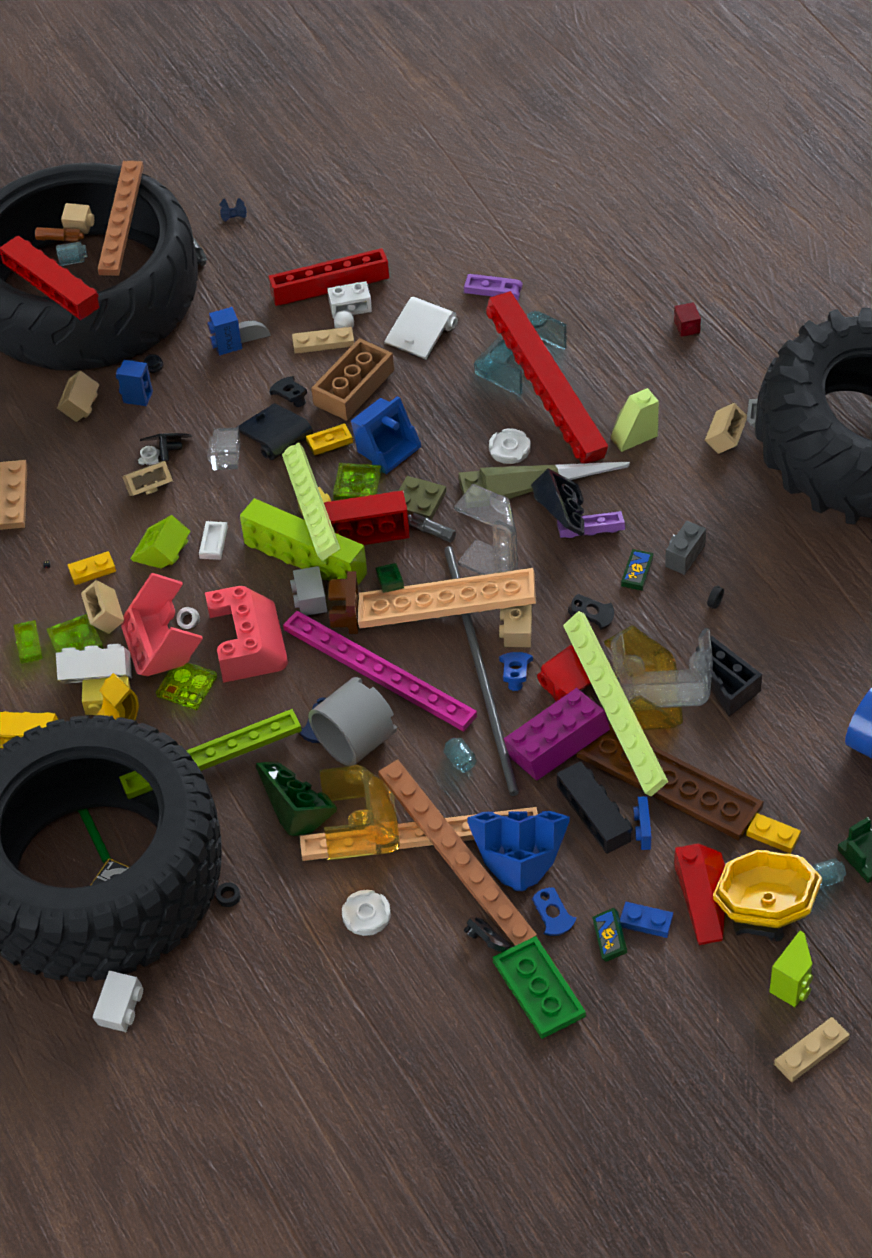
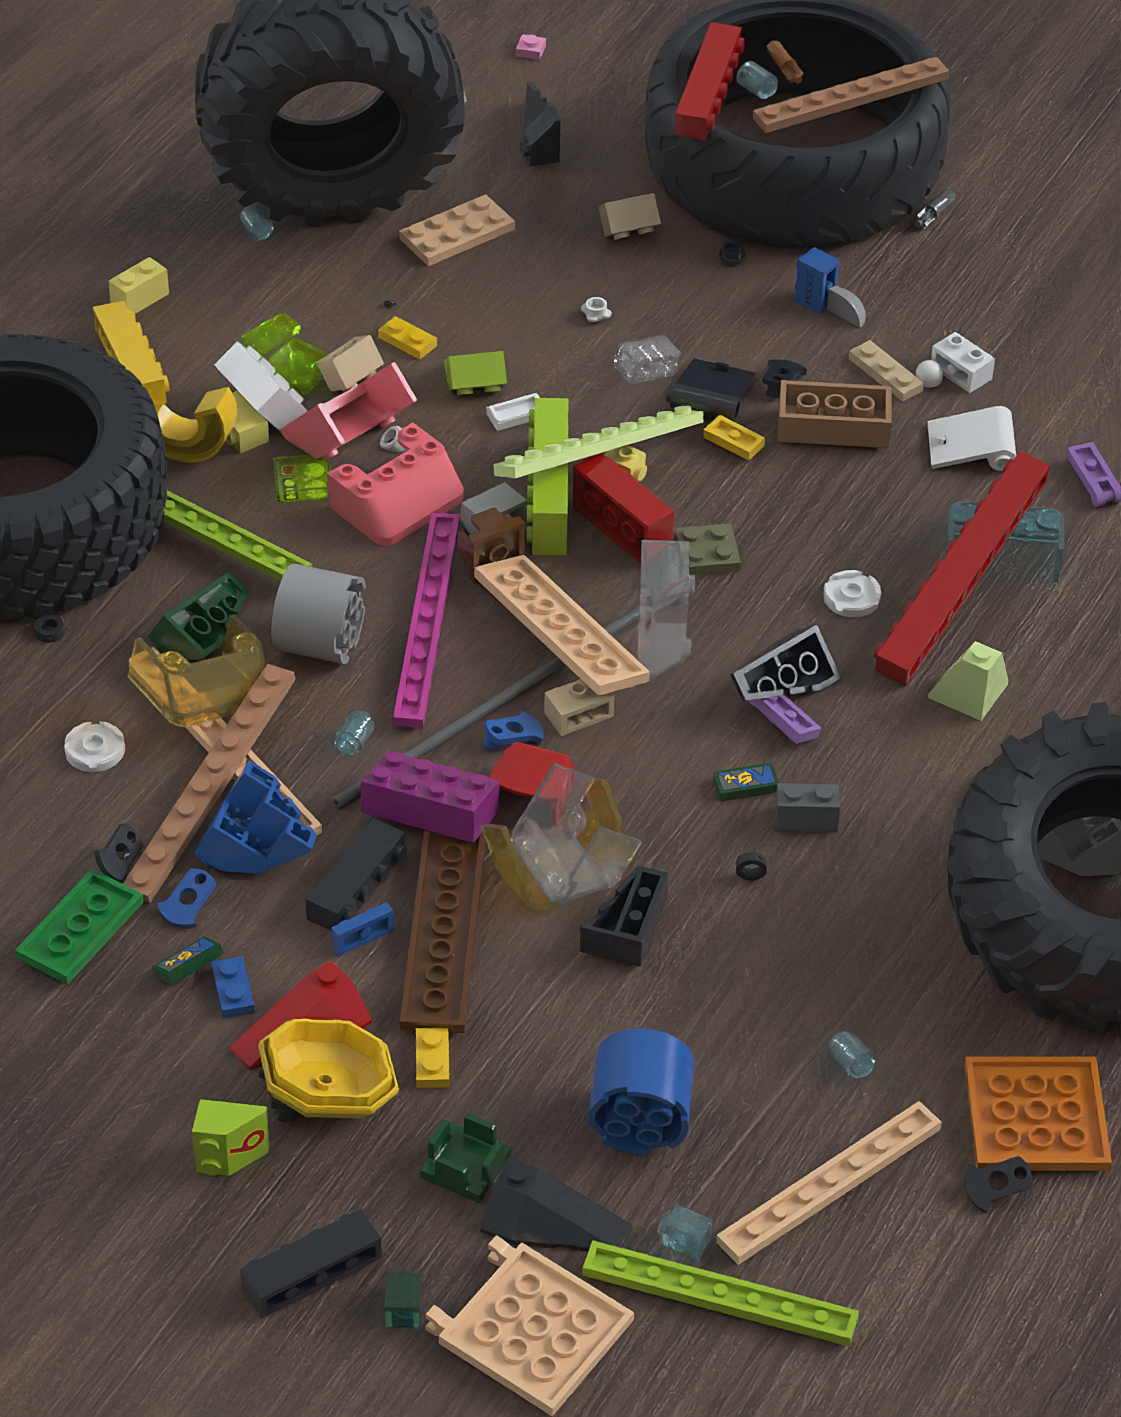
camera: 55 degrees right, 5 degrees down
tan brick [61,203,94,234] -> none
blue brick [116,360,153,406] -> none
tan brick [122,461,173,496] -> none
black shield [140,433,192,461] -> none
dark blue piece [219,198,247,222] -> none
red brick [268,248,389,306] -> none
clear neon green plate [333,463,382,500] -> none
blue piece [351,396,422,474] -> none
dark green tile [375,563,404,593] -> none
olive plate [458,462,630,509] -> none
yellowish green plate [563,611,668,796] -> none
black piece [568,594,614,630] -> none
tan plate [774,1017,850,1082] -> none
clear light blue brick [812,858,846,888] -> none

